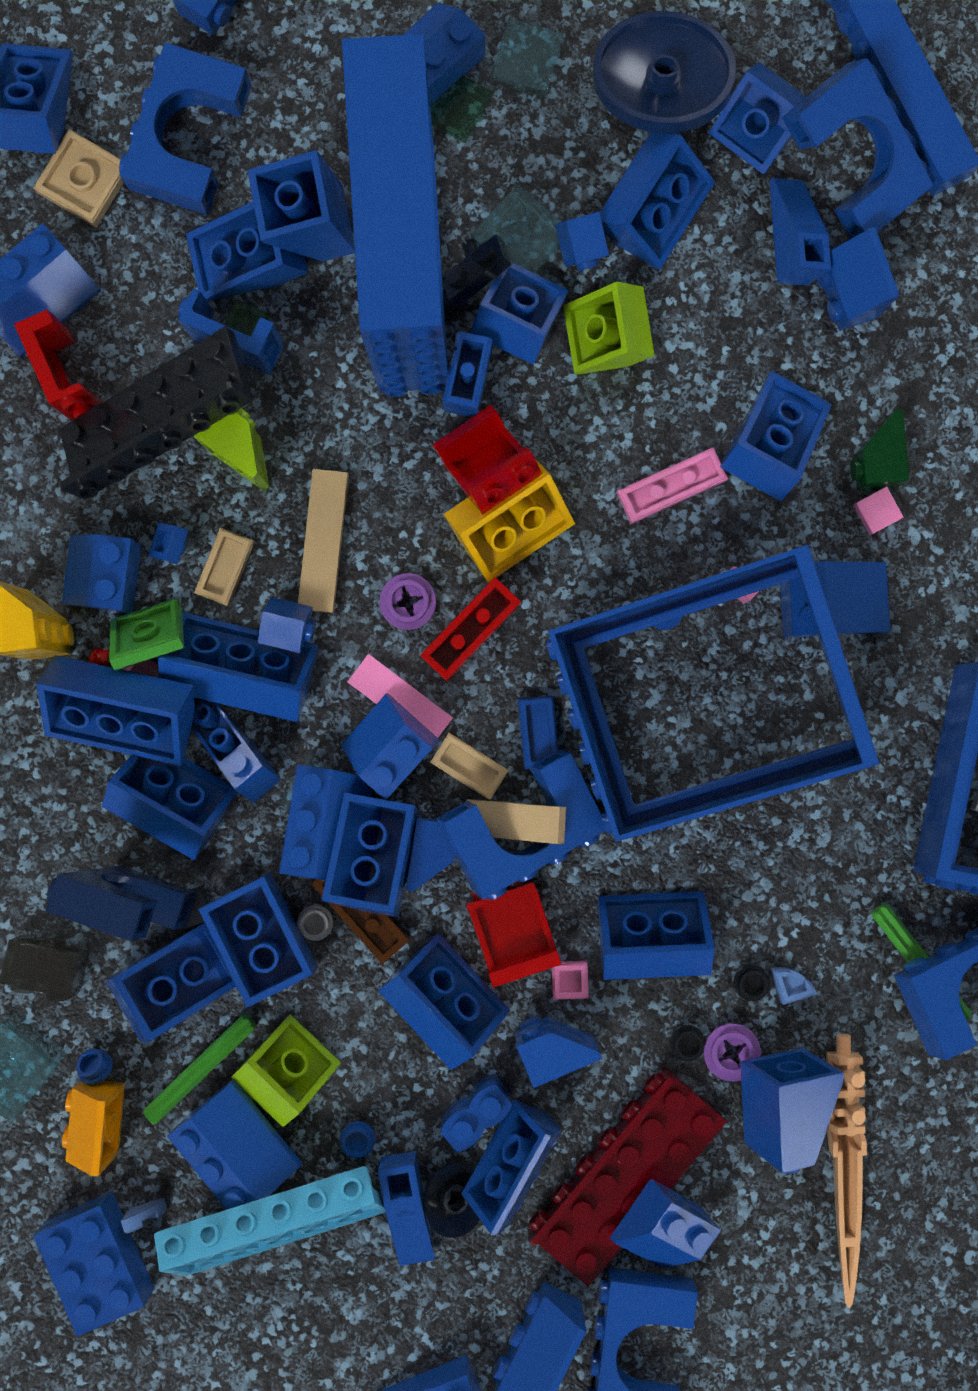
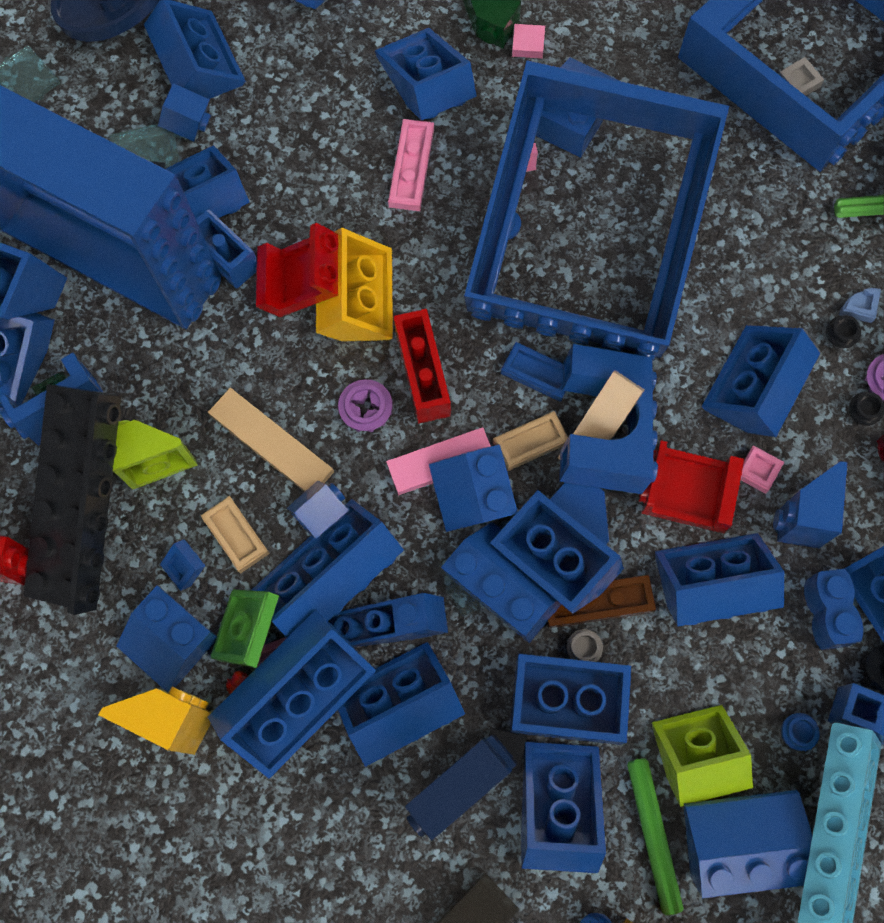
camera: 55 degrees left, 15 degrees down
lime slope [563,281,655,375] -> none

